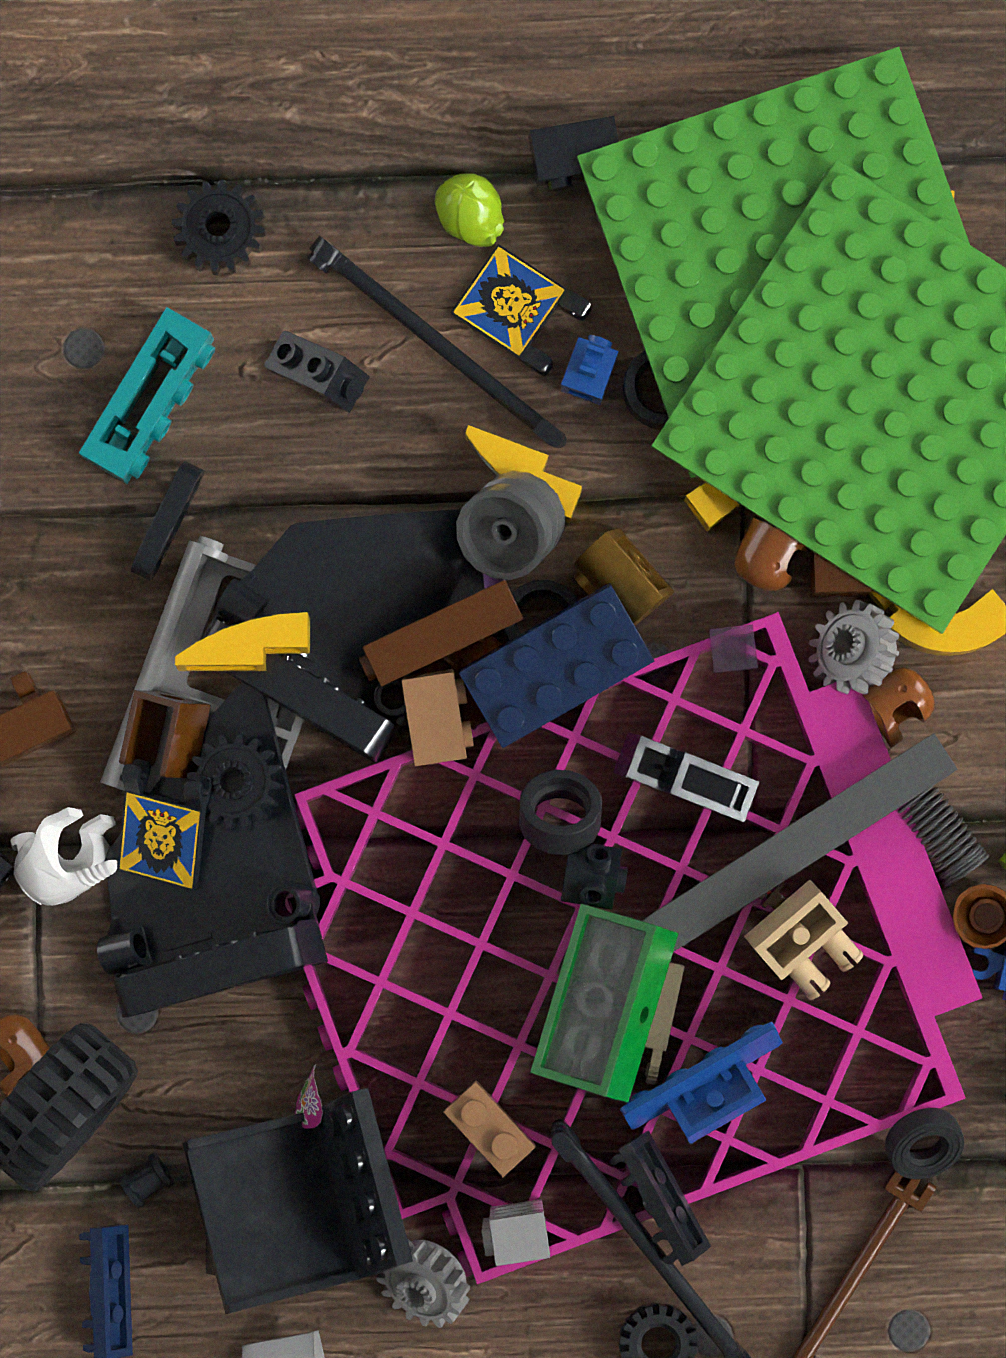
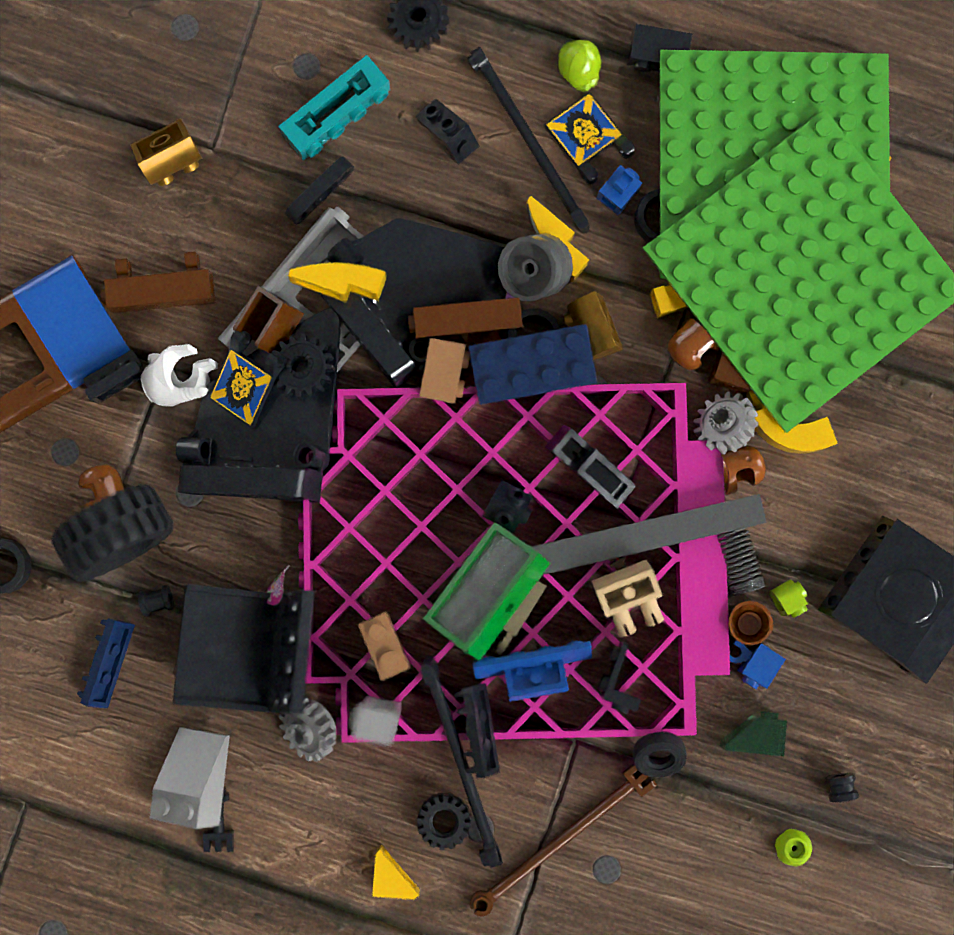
camera: 10 degrees right, 0 degrees up
black tyre [519,770,602,855] -> none
clear purple plate [709,624,758,674] -> none
none -> black bracket [598,641,641,714]

